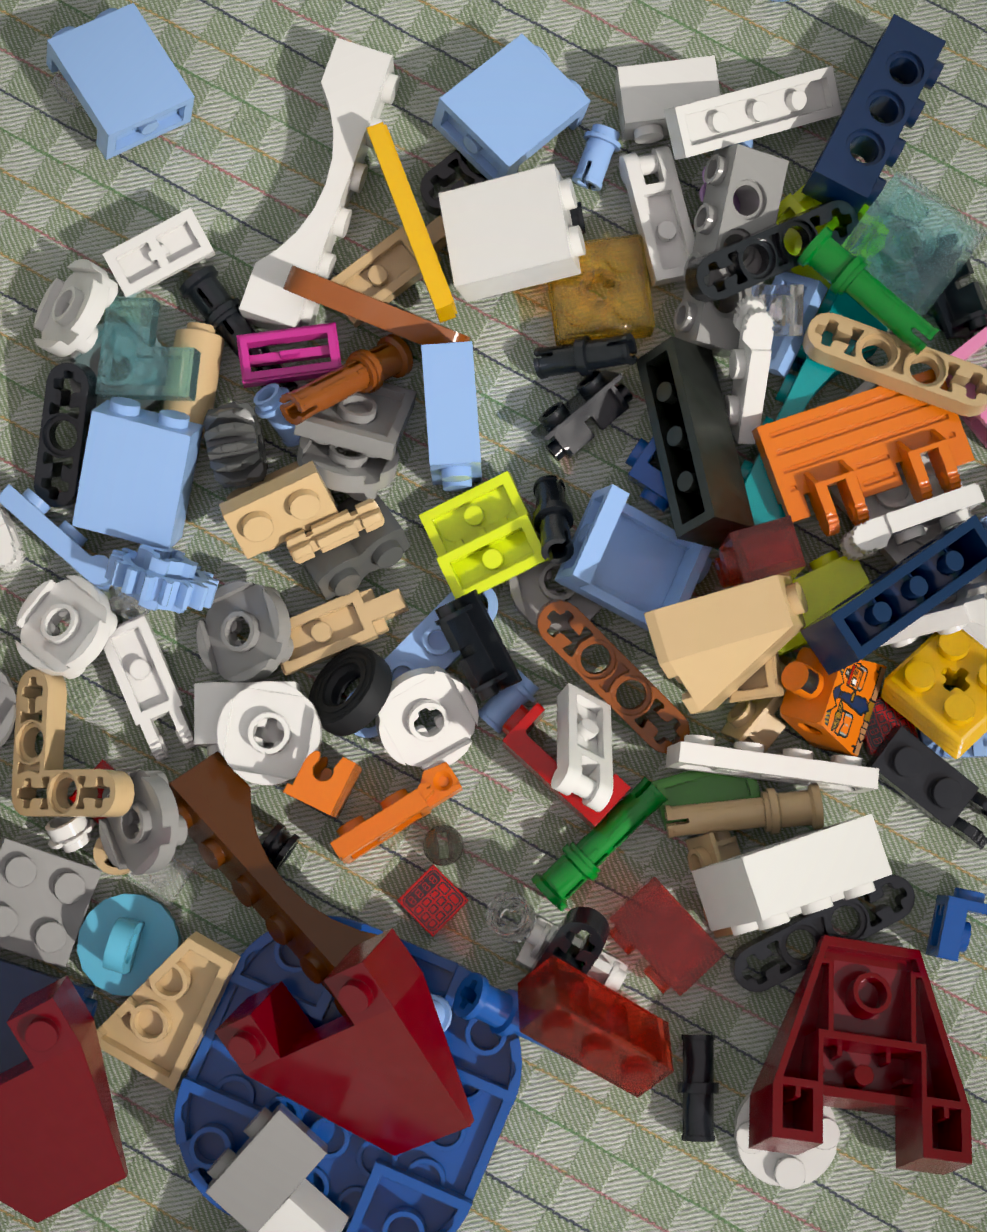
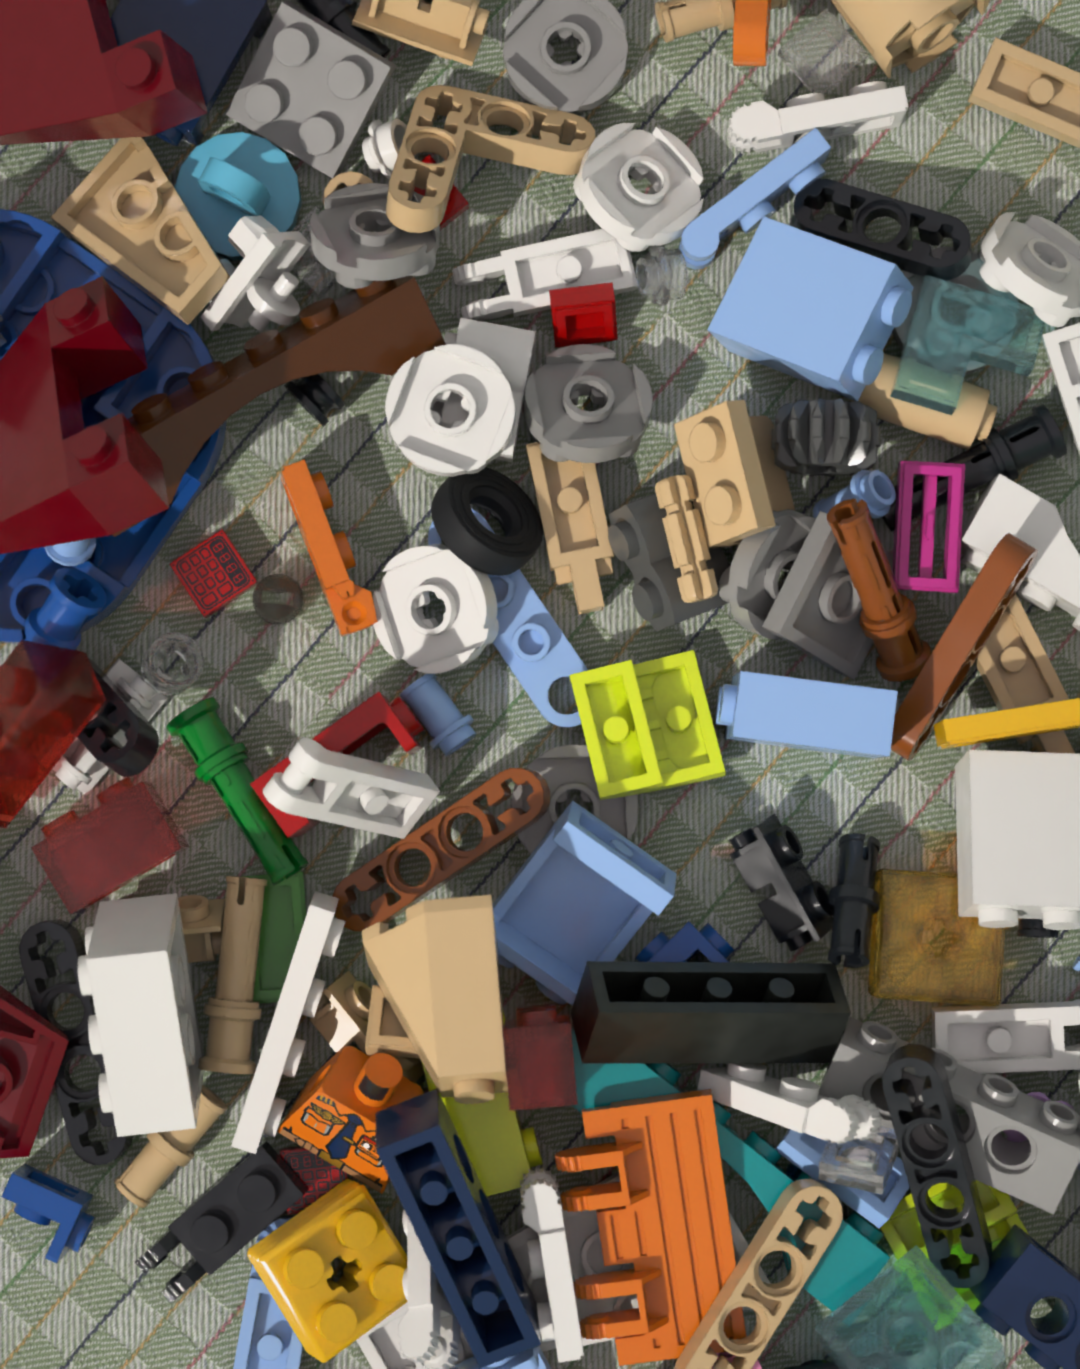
camera: 100 degrees right, 5 degrees up
light blue gear [104,544,219,614] -> none
orange hinge [283,751,363,819] -> none
black hinge [435,589,522,702] -> none
black pin [533,475,574,564] -> none
green pin [797,226,940,356] -> none
none -> tan pin [114,1085,227,1208]
none -> white hips [200,215,311,331]
none -> red tile [549,282,618,348]

